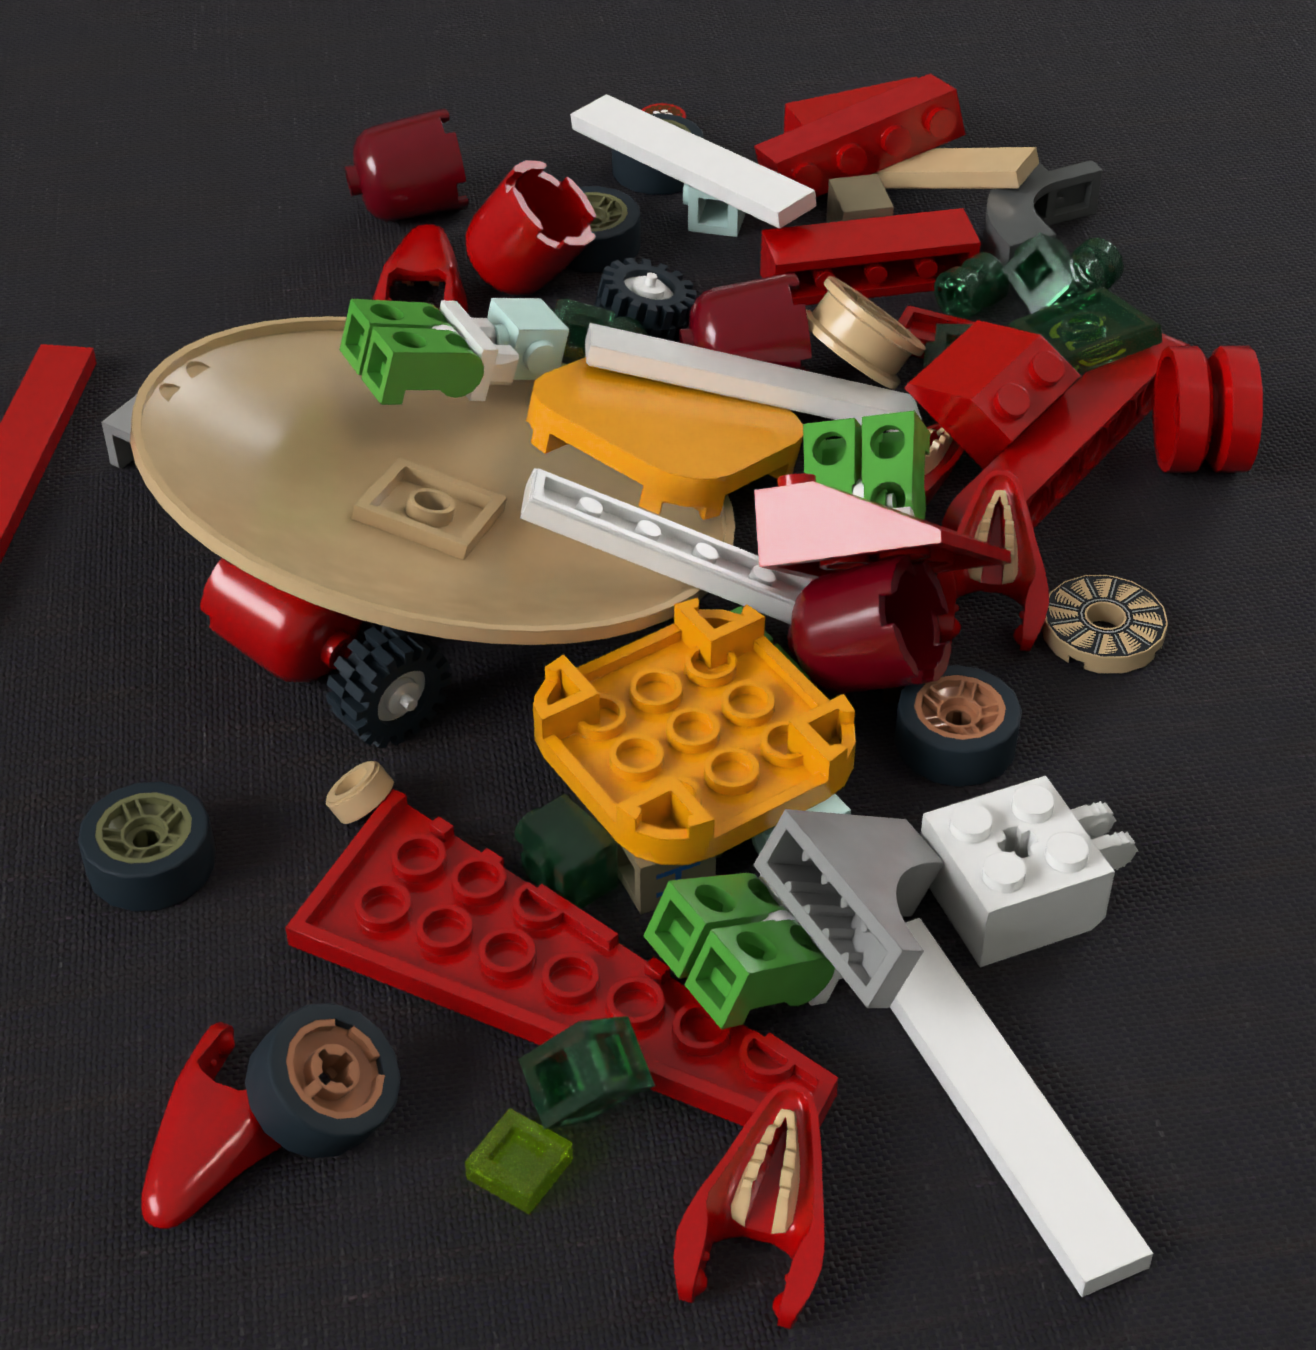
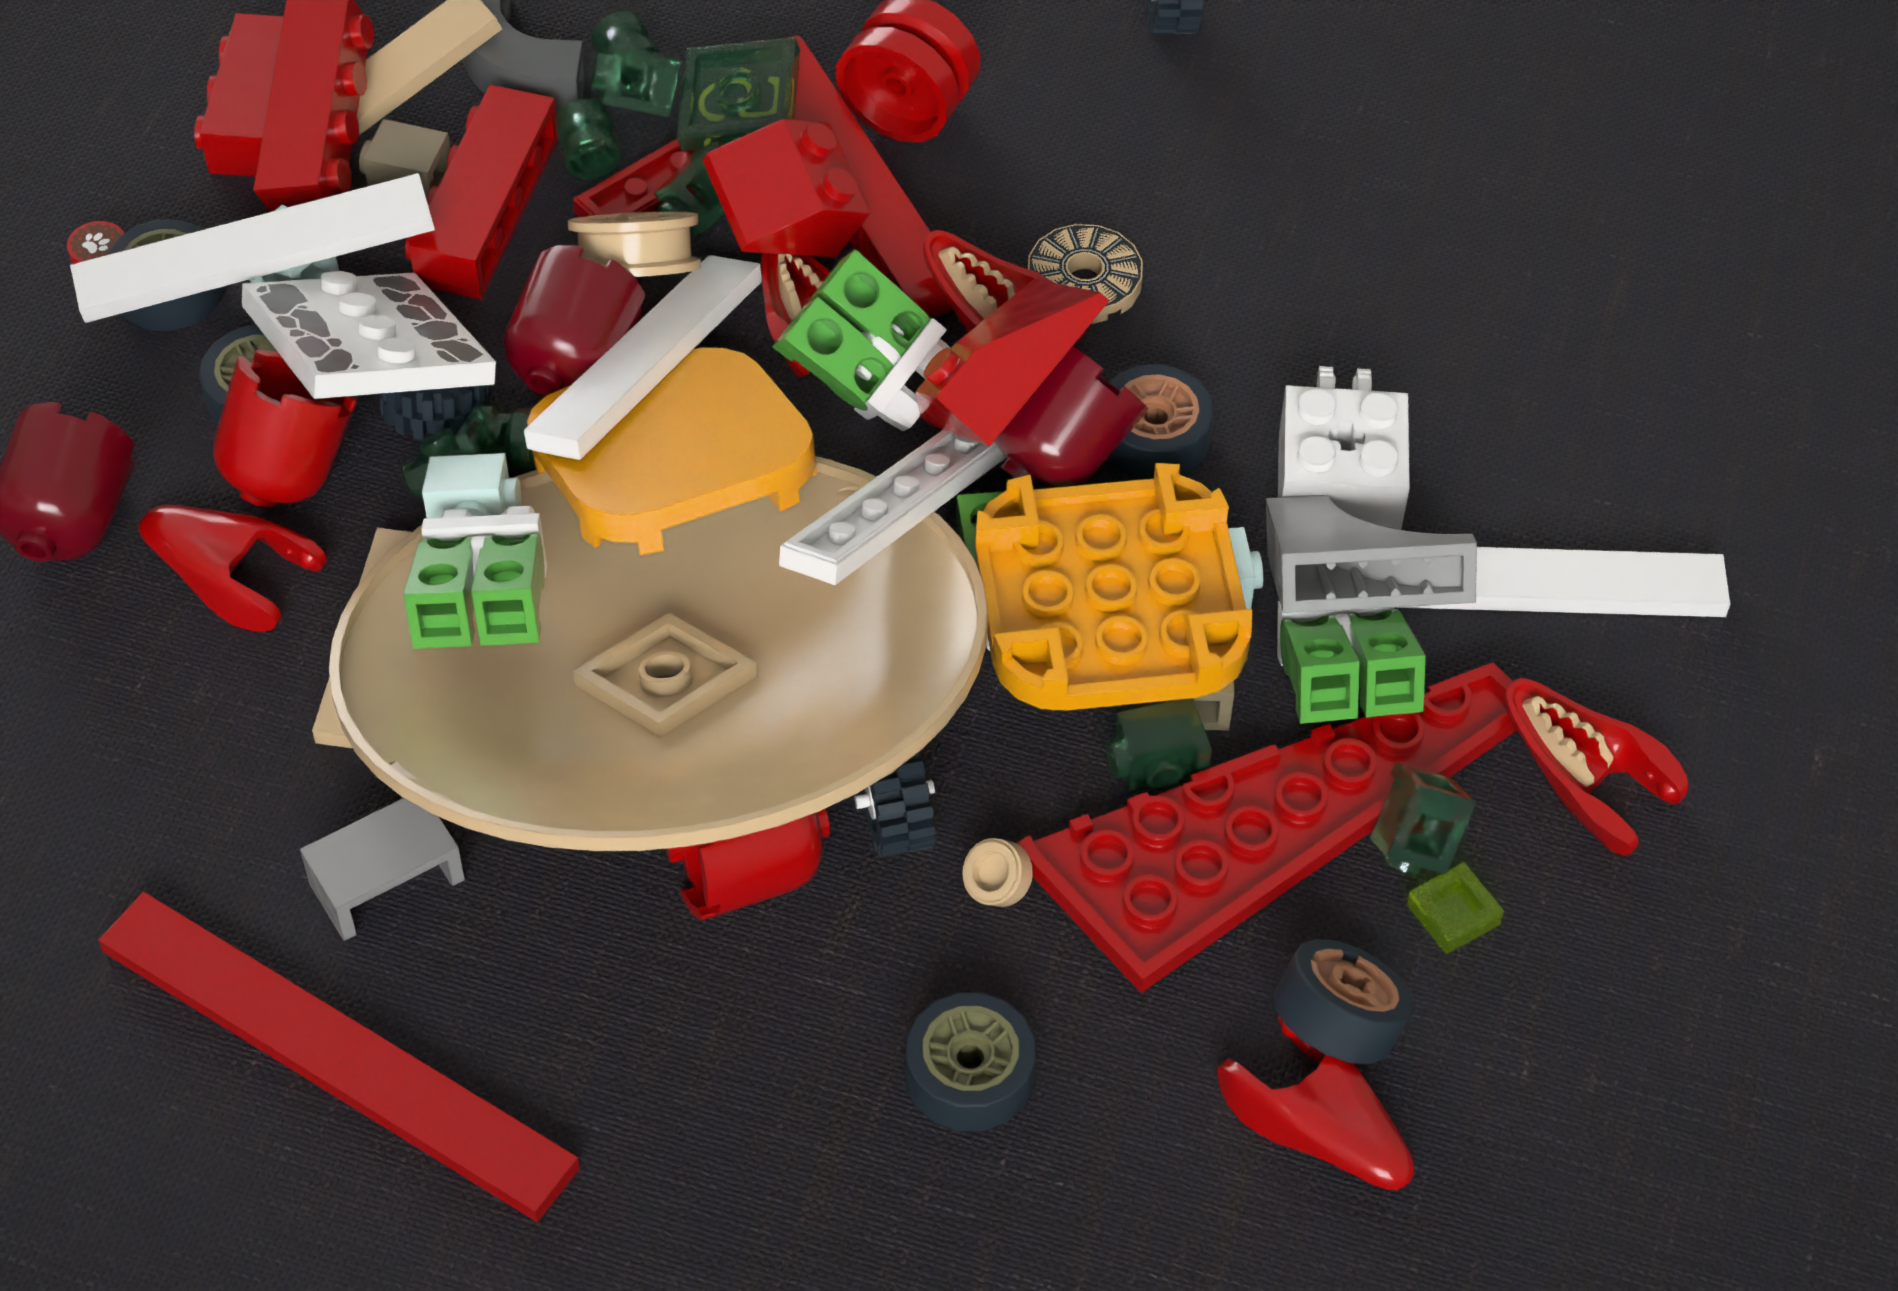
camera: 65 degrees left, 10 degrees up
none -> white plate [242,271,496,399]

